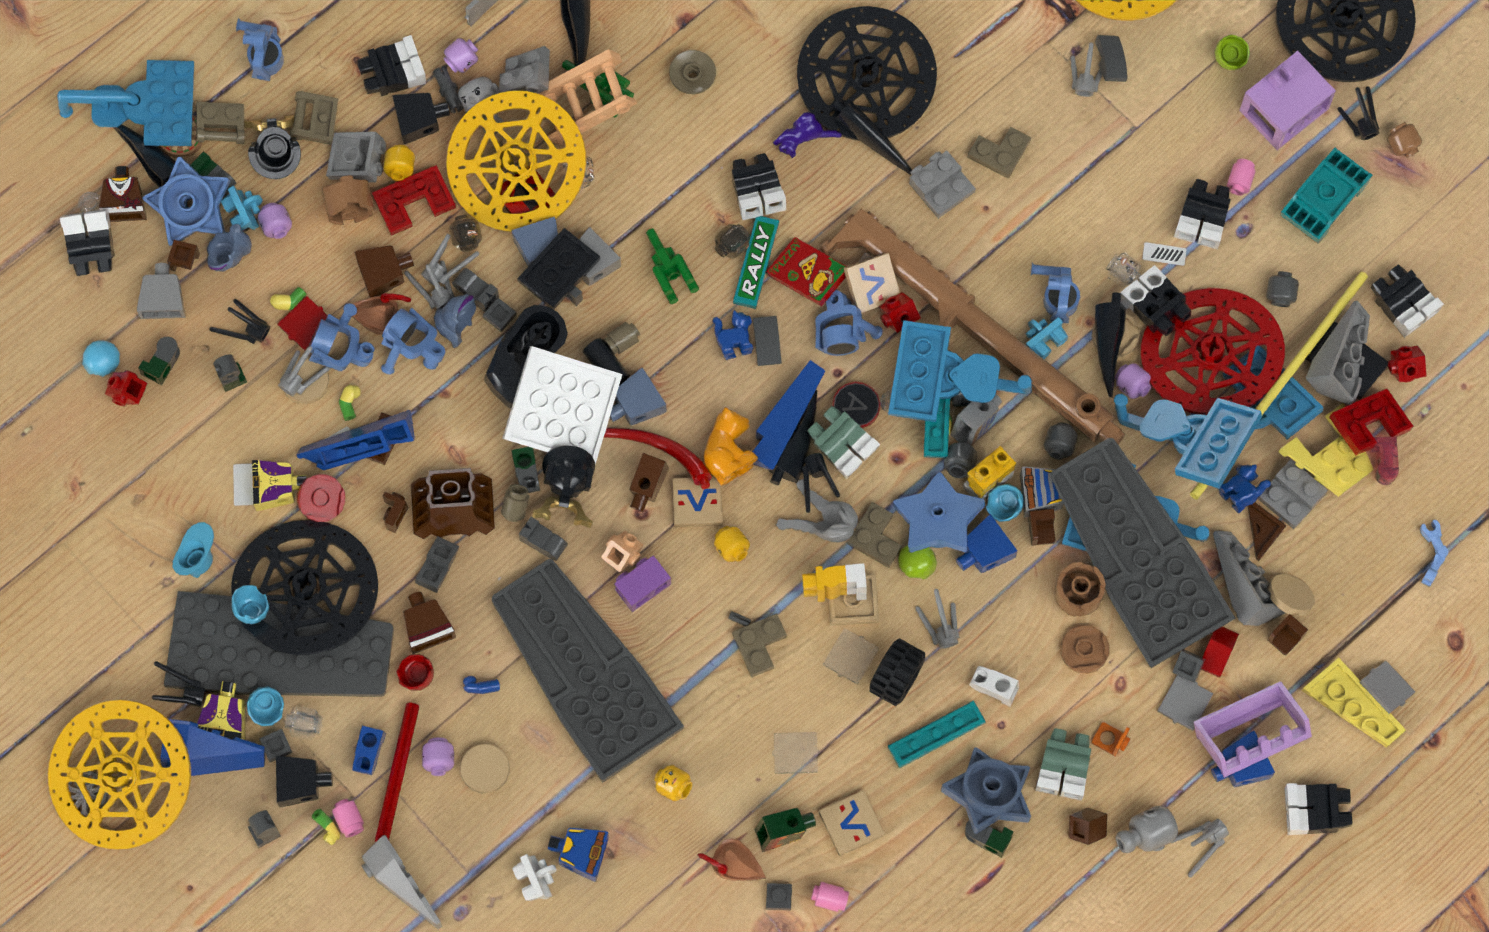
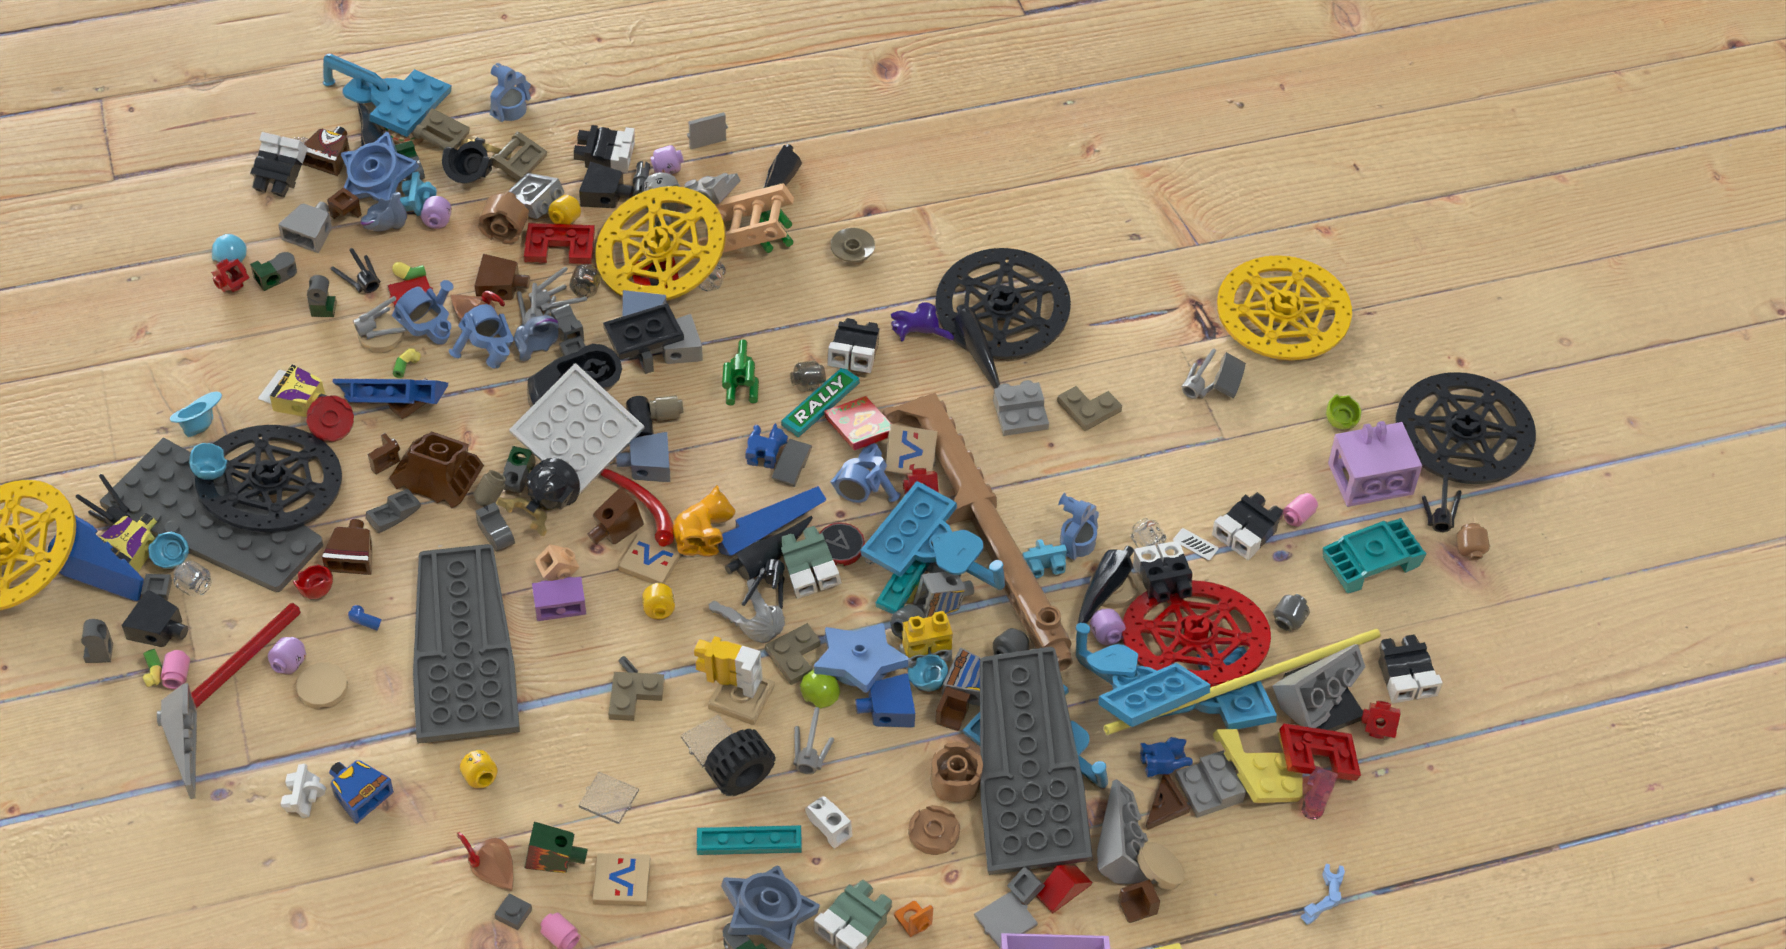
camera: 25 degrees right, 20 degrees down
blue leg [352,726,386,775] -> none

